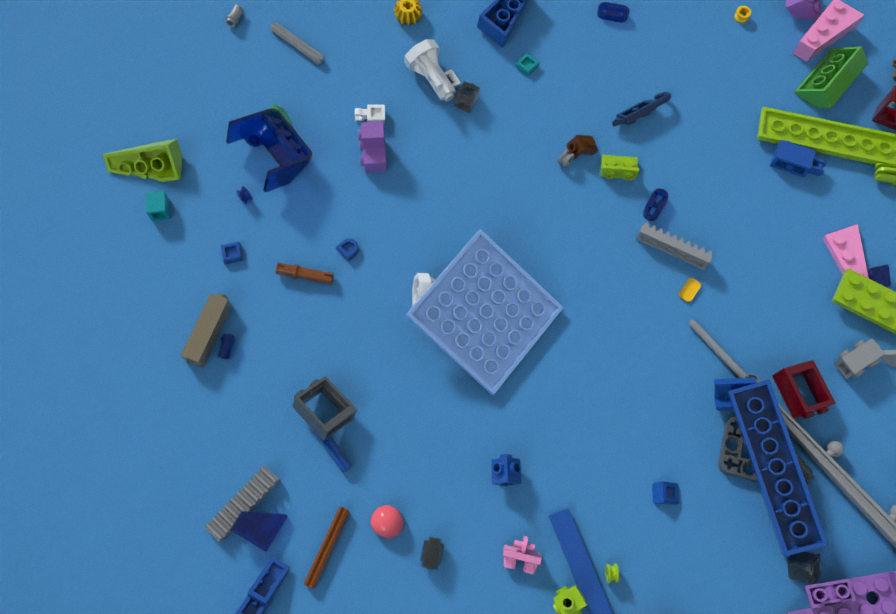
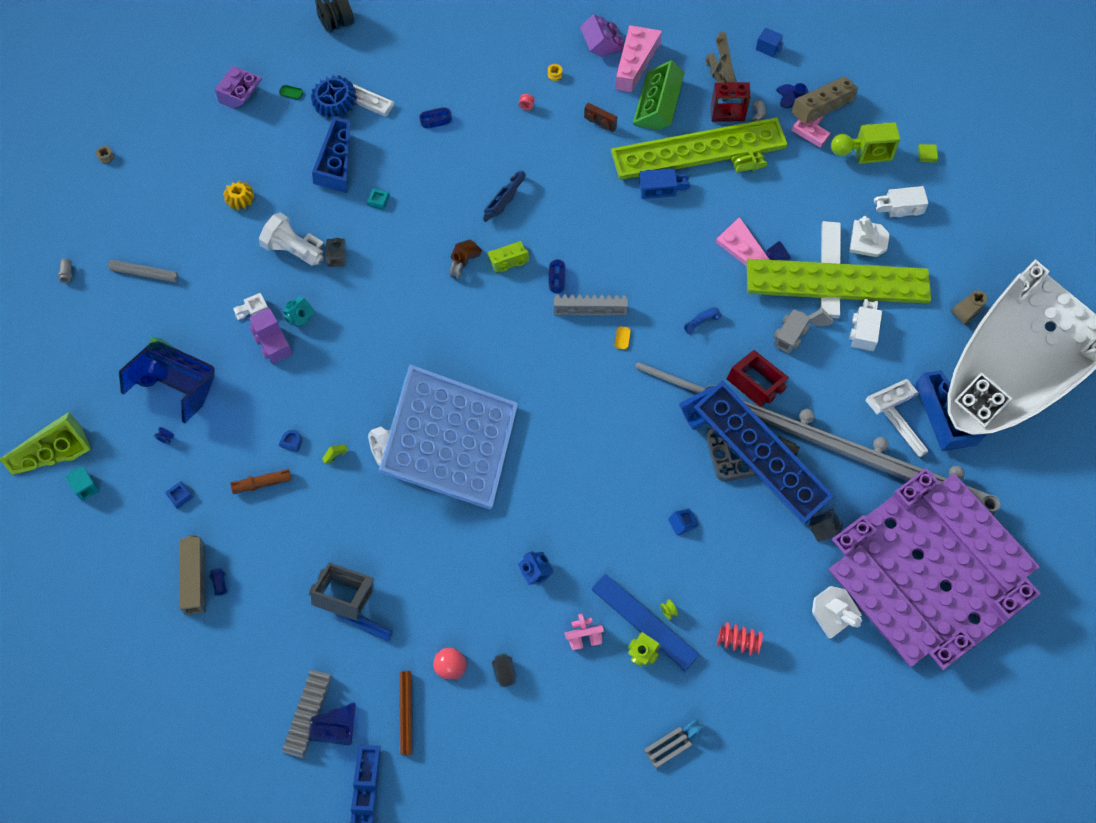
camera: 25 degrees left, 5 degrees down
none -> teal brick [282,297,315,326]
none -> lime tile [322,444,348,464]
none -> coral bush [519,94,535,110]
none -> copper plate [584,103,617,132]
none -> blue arm [684,307,722,335]

